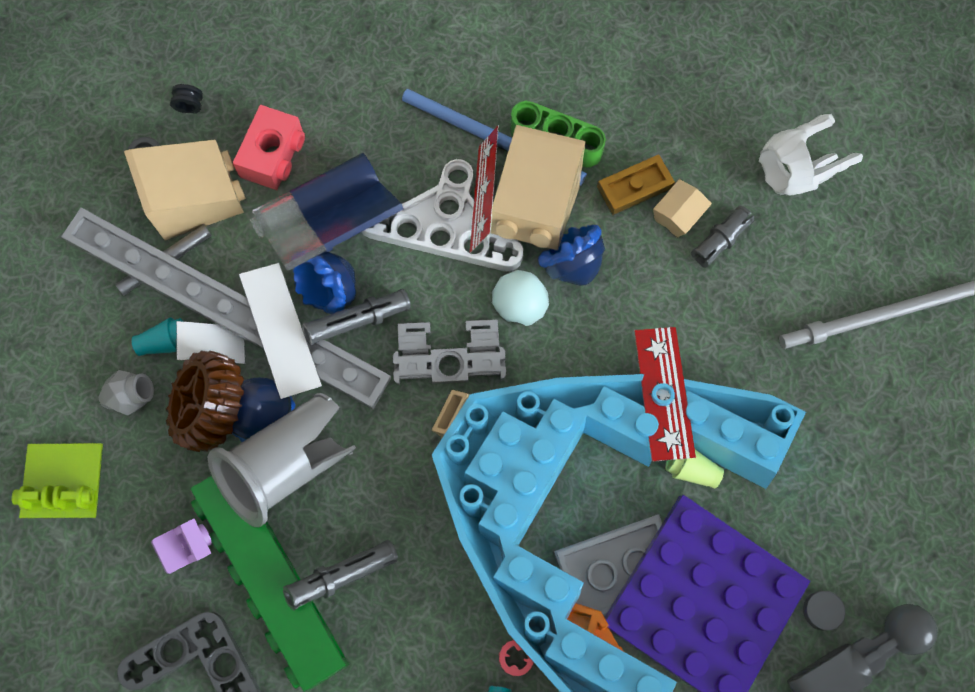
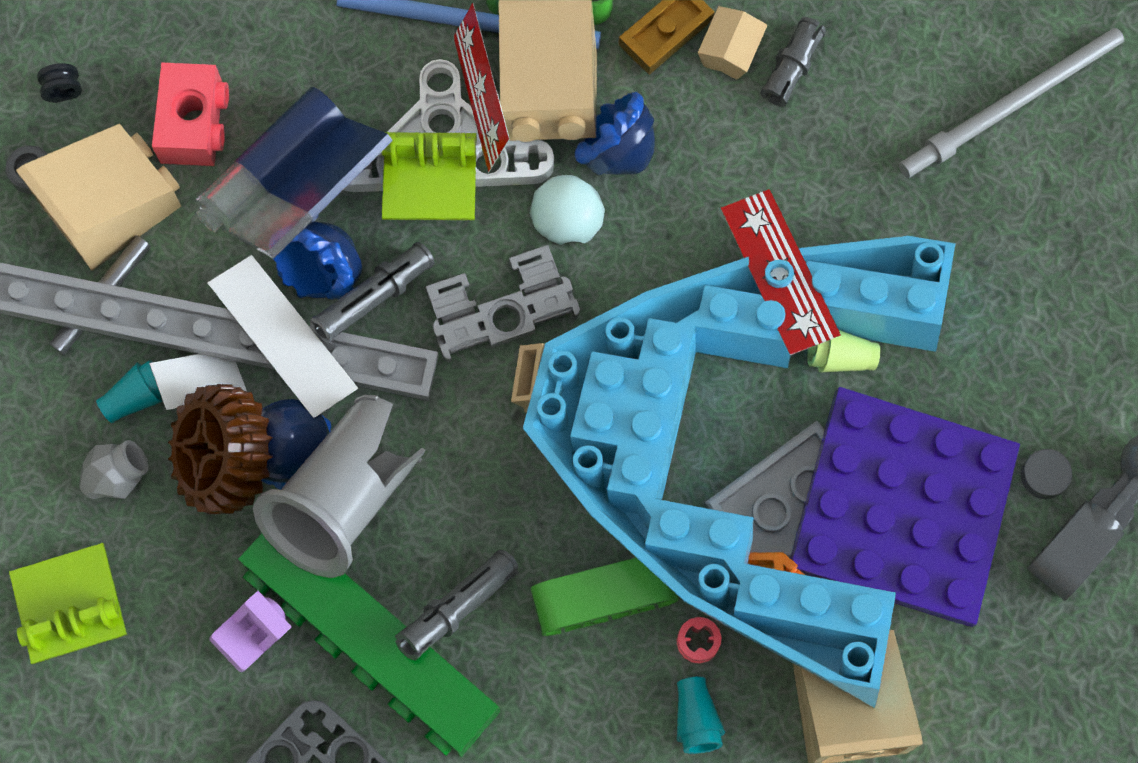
camera: 15 degrees left, 0 degrees up
none -> lime hinge [382,132,477,220]
none -> bright green beam [530,558,679,636]

